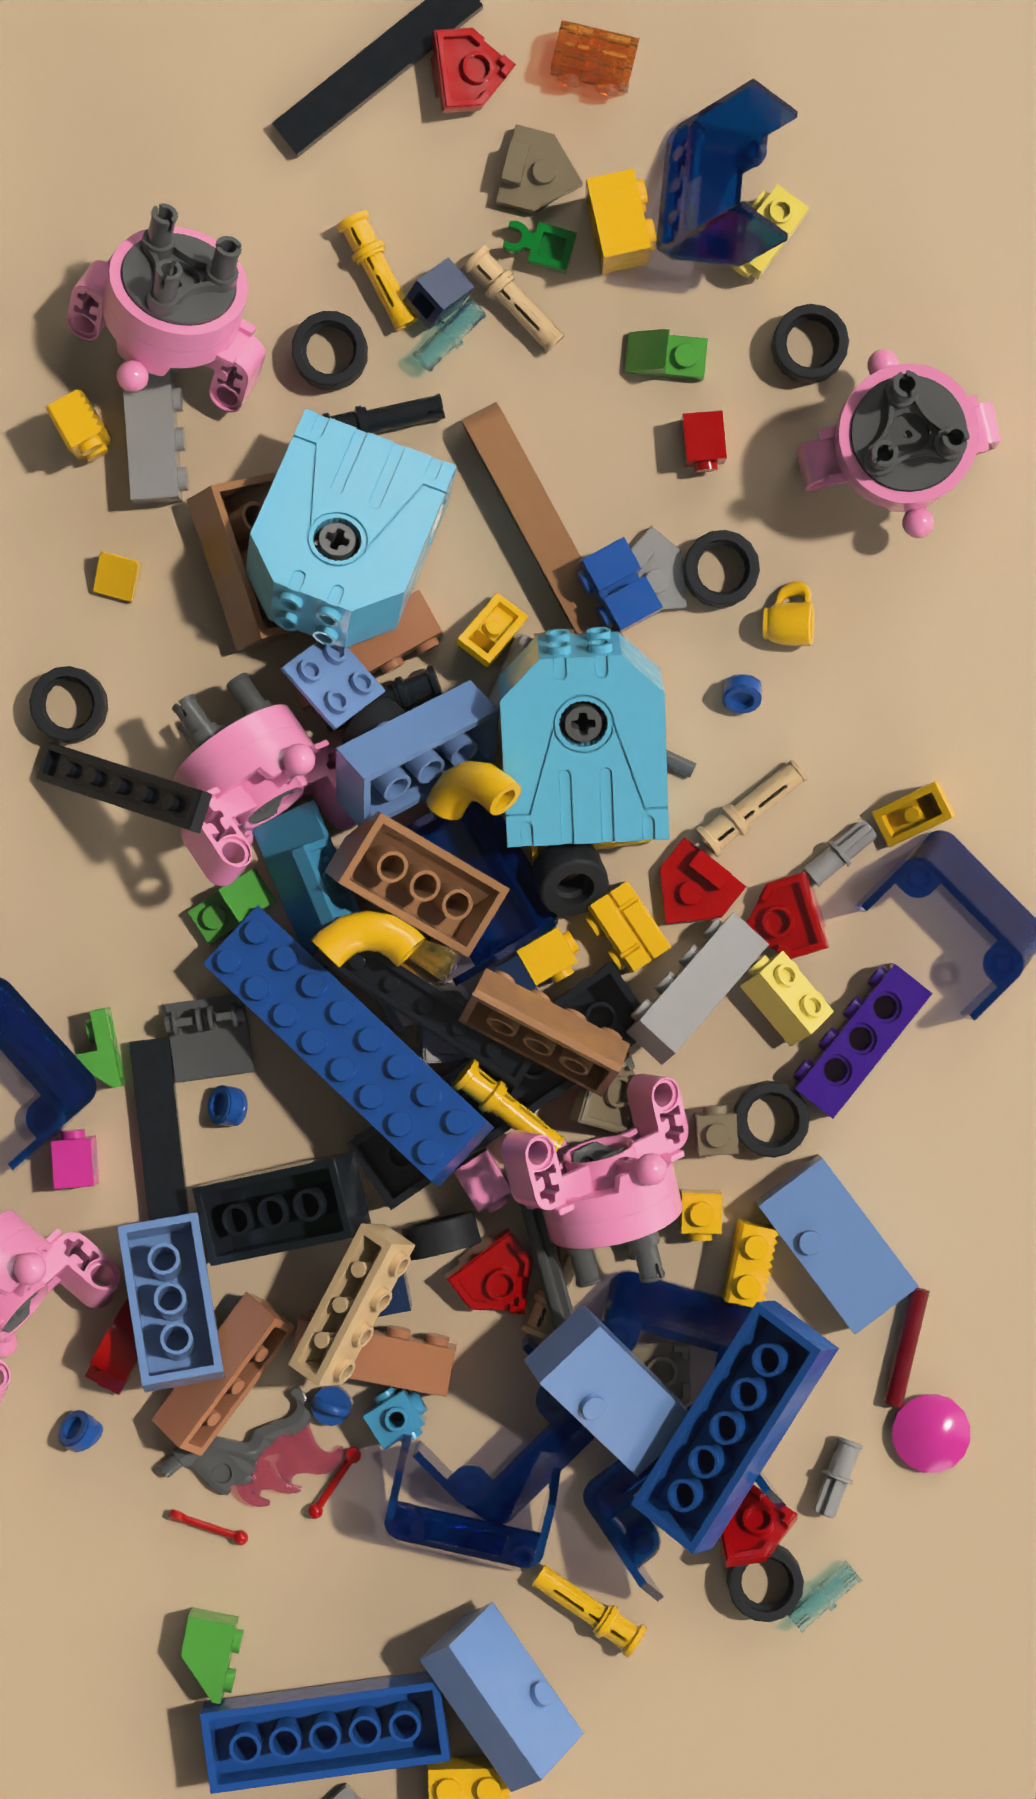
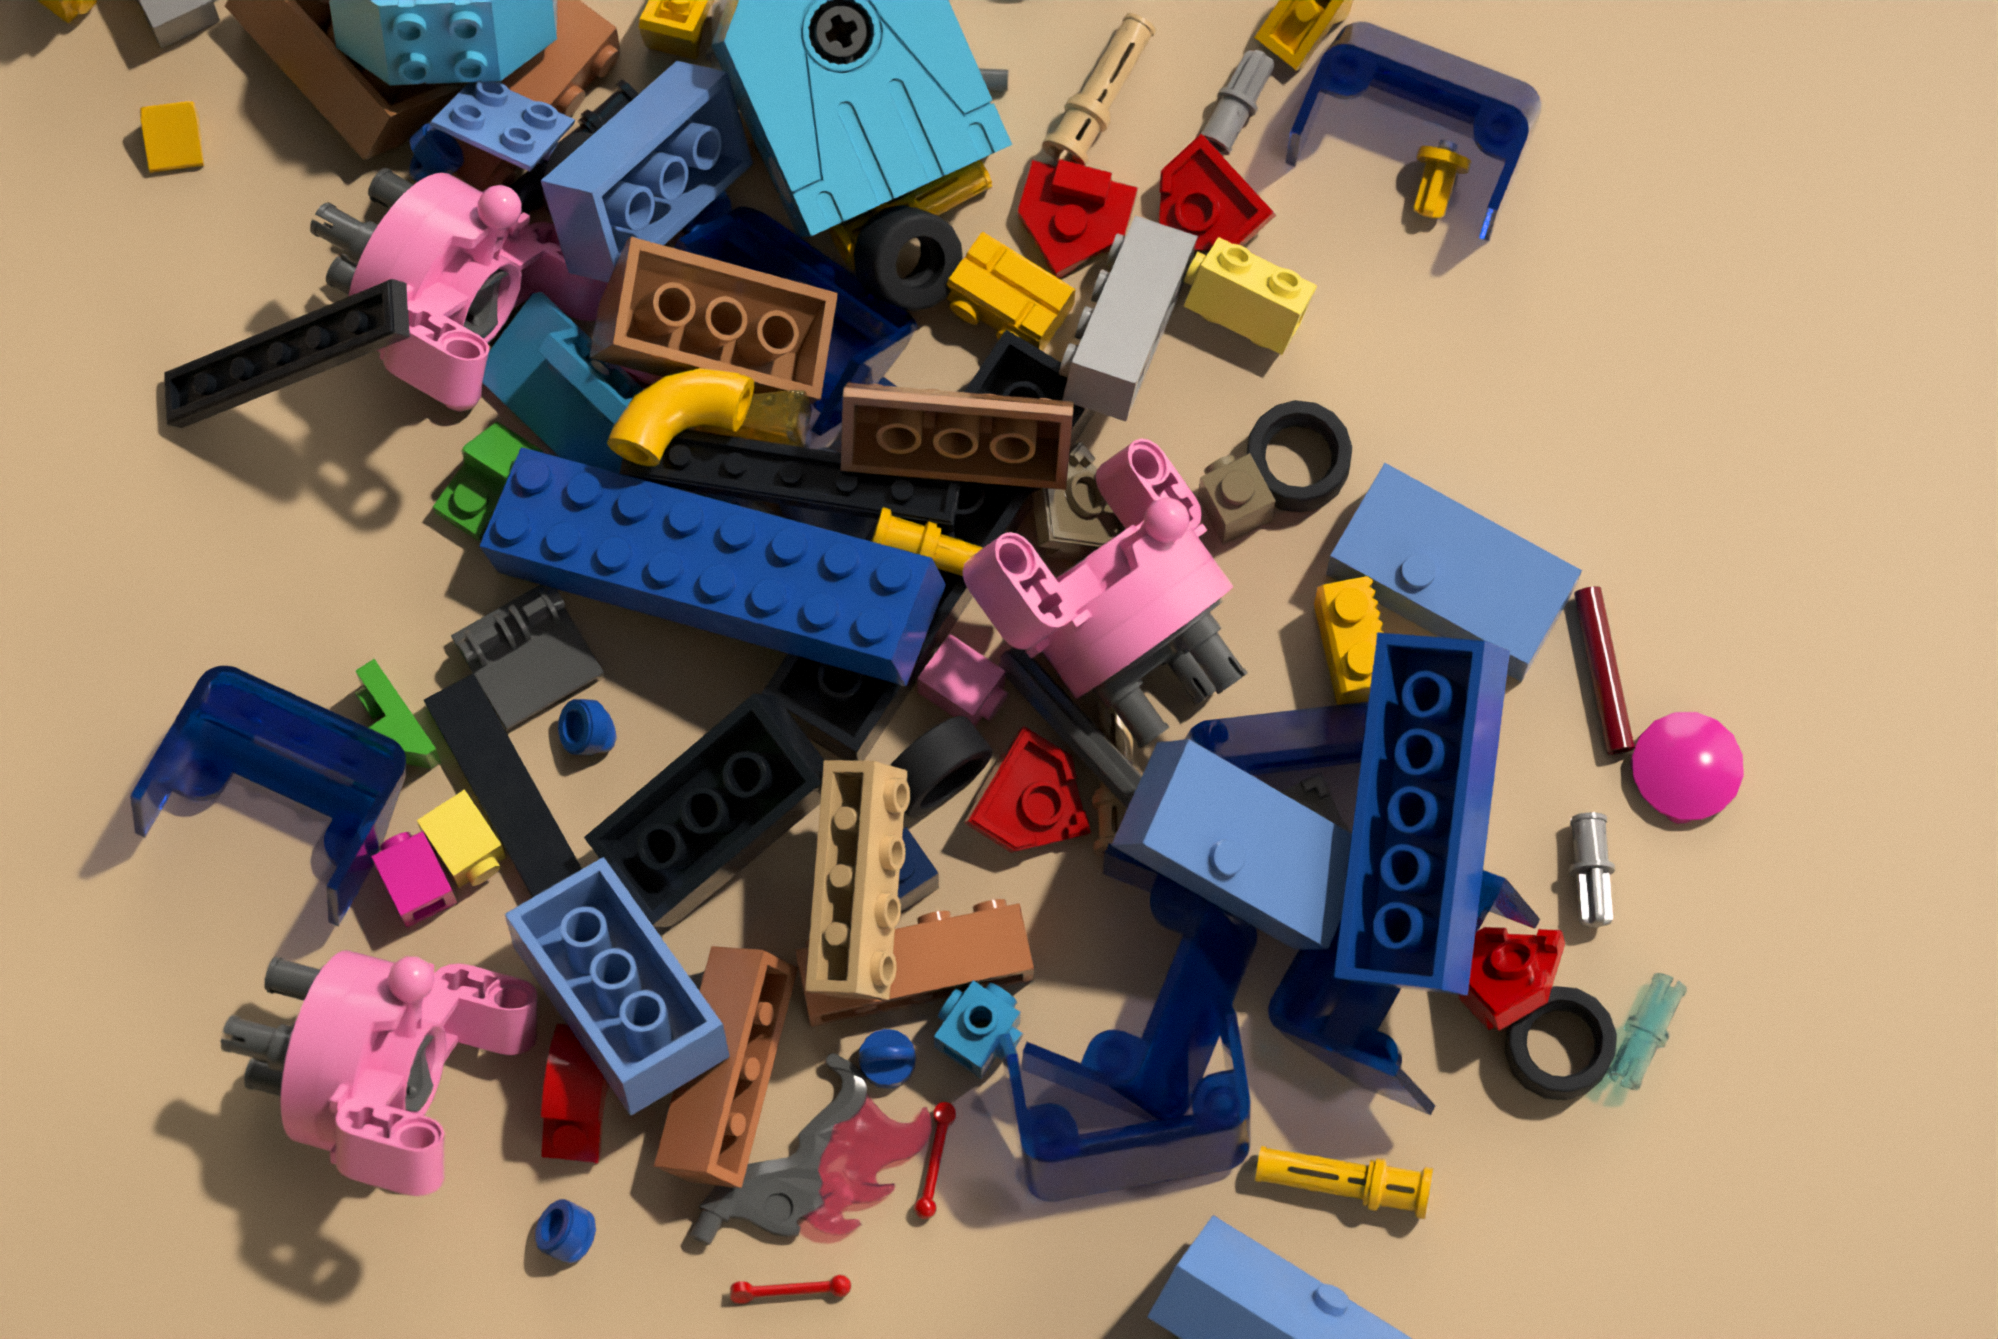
camera: 25 degrees left, 15 degrees down
black tyre [29,666,109,743] -> none
yellow cylinder [426,761,521,820] -> none
yellow brick [516,927,580,986] -> none
yellow brick [679,1189,722,1241] -> none
dark purple brick [792,963,933,1119] -> none
none -> blue tile [409,123,464,182]
none -> light yellow brick [416,790,506,888]
none -> yellow piece [1413,140,1472,219]

